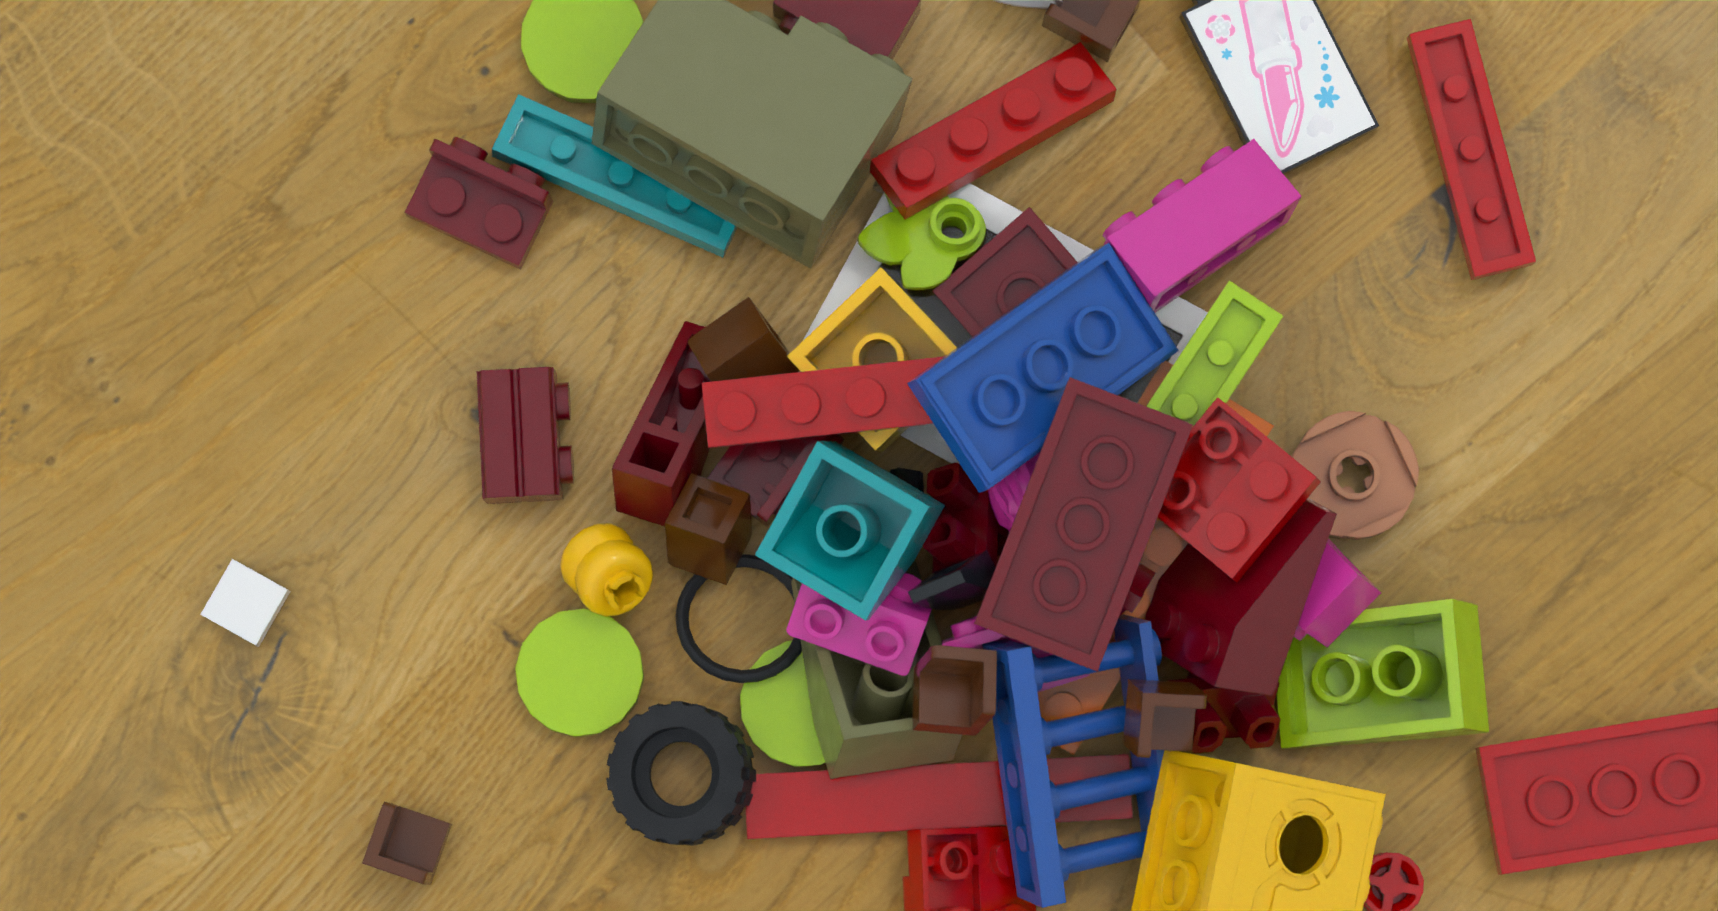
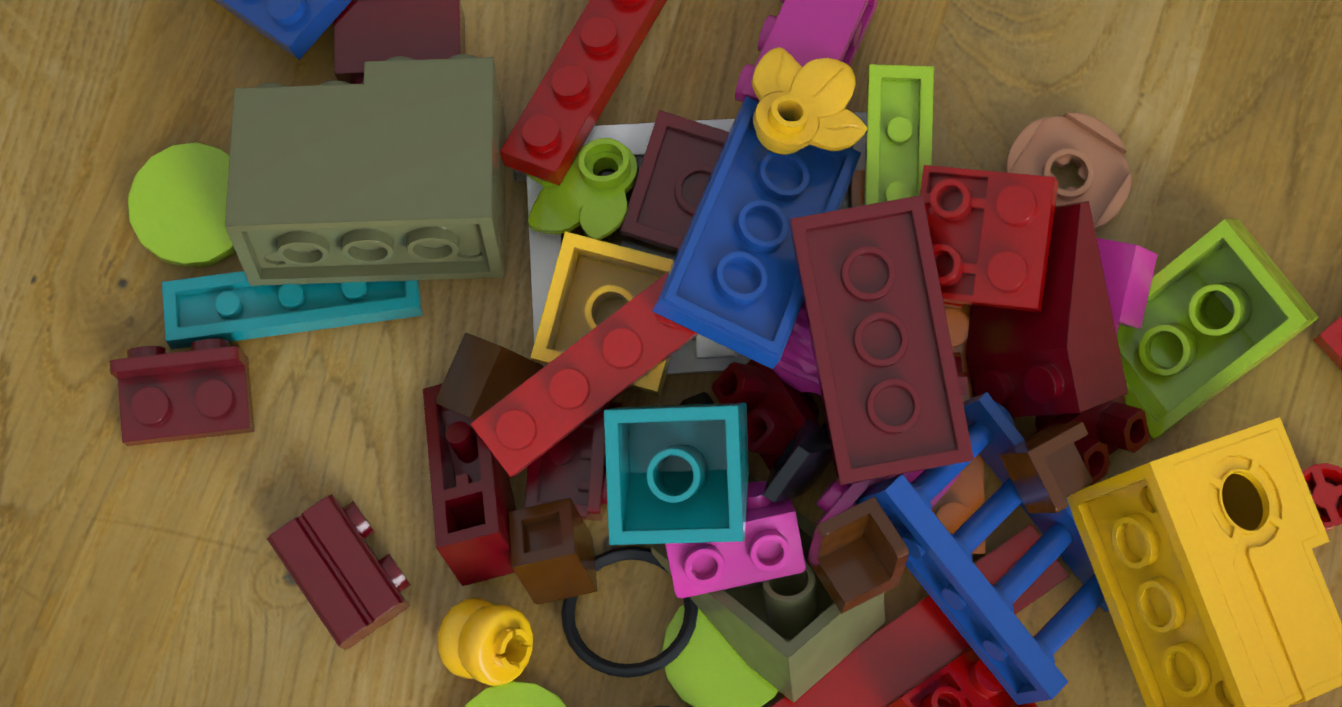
camera: 30 degrees left, 5 degrees down
none -> yellow plate [751,47,867,155]

